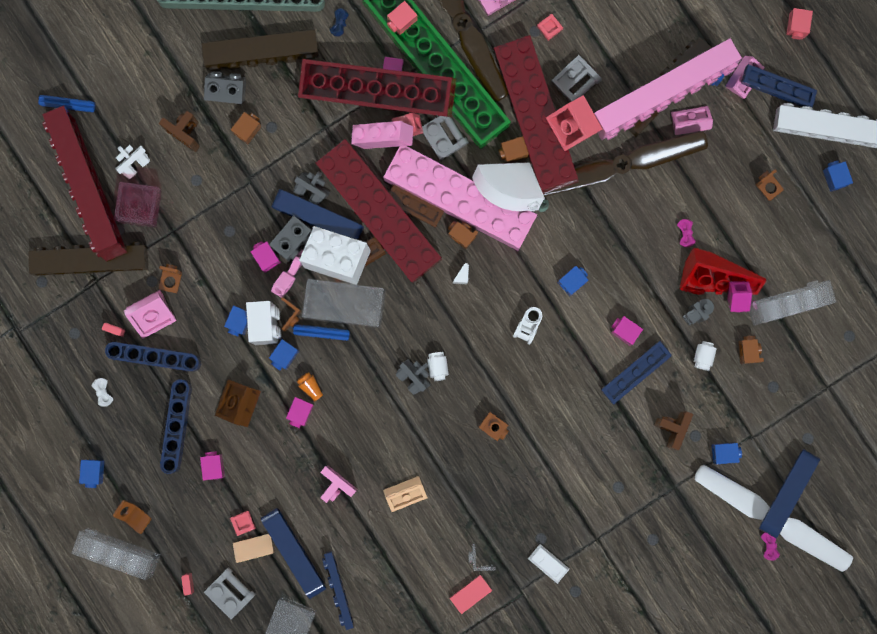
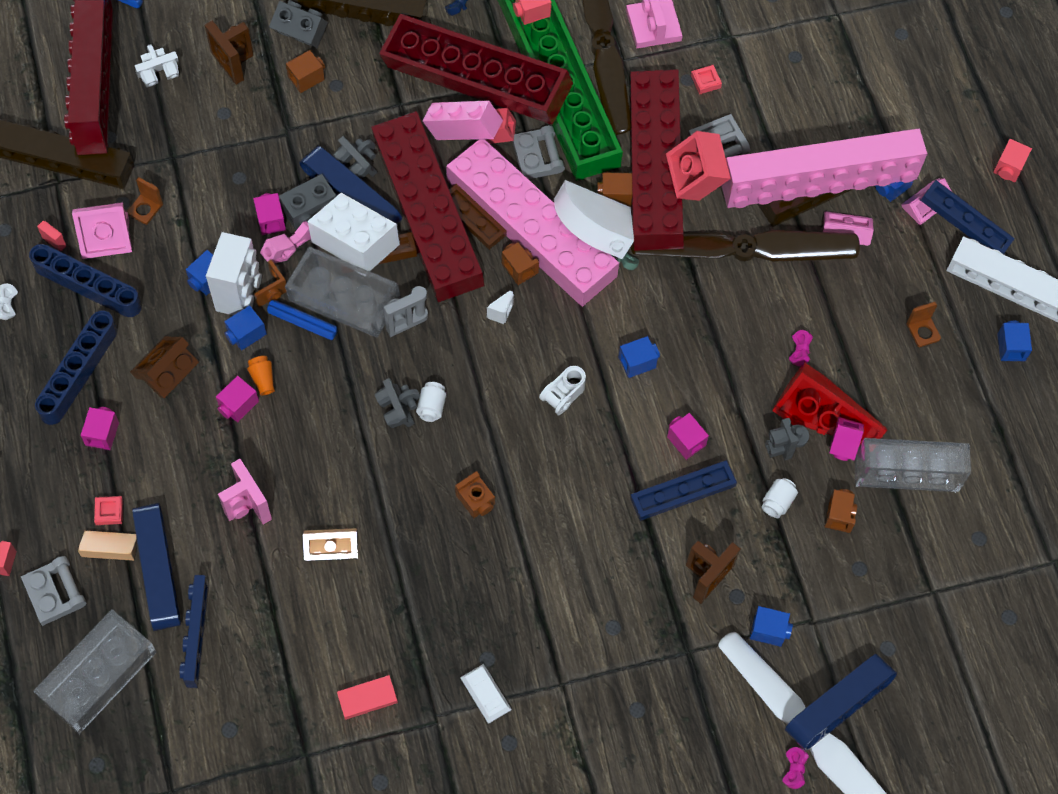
camera: 20 degrees right, 20 degrees down
clear pink brick [114,182,162,228] -> none
clear bracket [468,543,496,571] -> none
none -> light grey plate [384,286,428,337]

